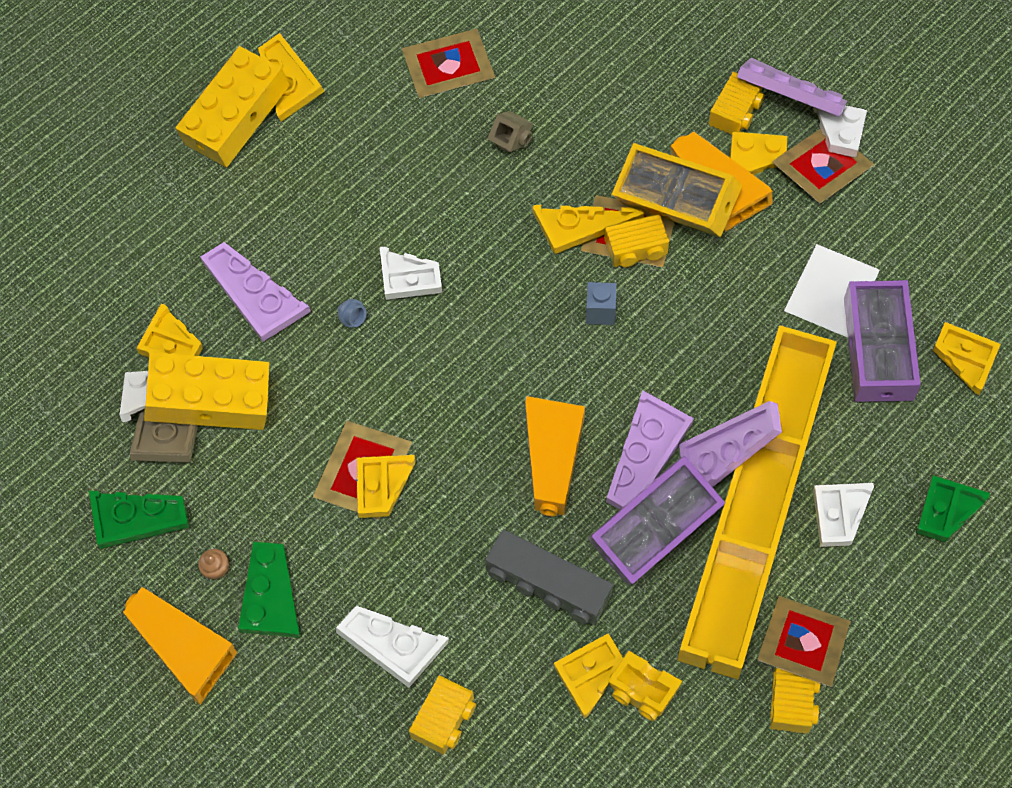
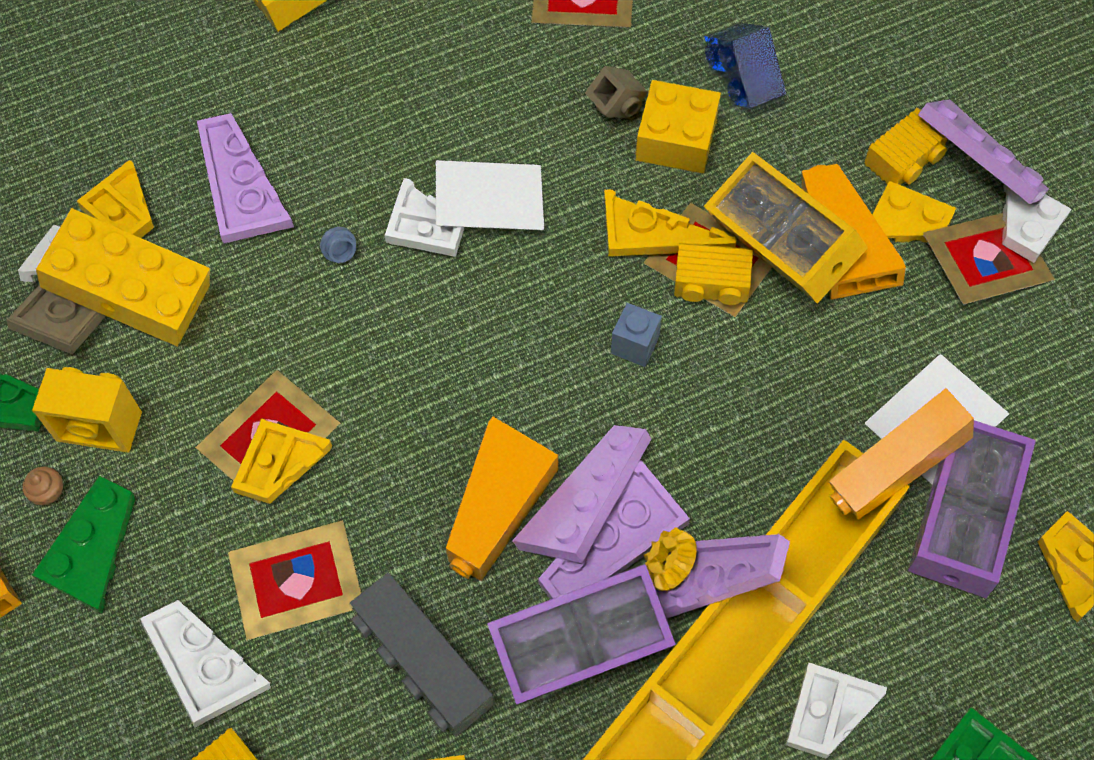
camera: 20 degrees right, 0 degrees up
none -> yellow brick [32,367,142,453]
none -> sticker [228,520,361,640]
none -> white sticker [436,160,544,230]
none -> lavender wing [512,425,651,563]
none -> yellow brick [636,80,721,174]
none -> yellow gear [643,527,697,591]
none -> clear blue brick [705,23,786,109]
none -> light orange slope [829,388,974,520]

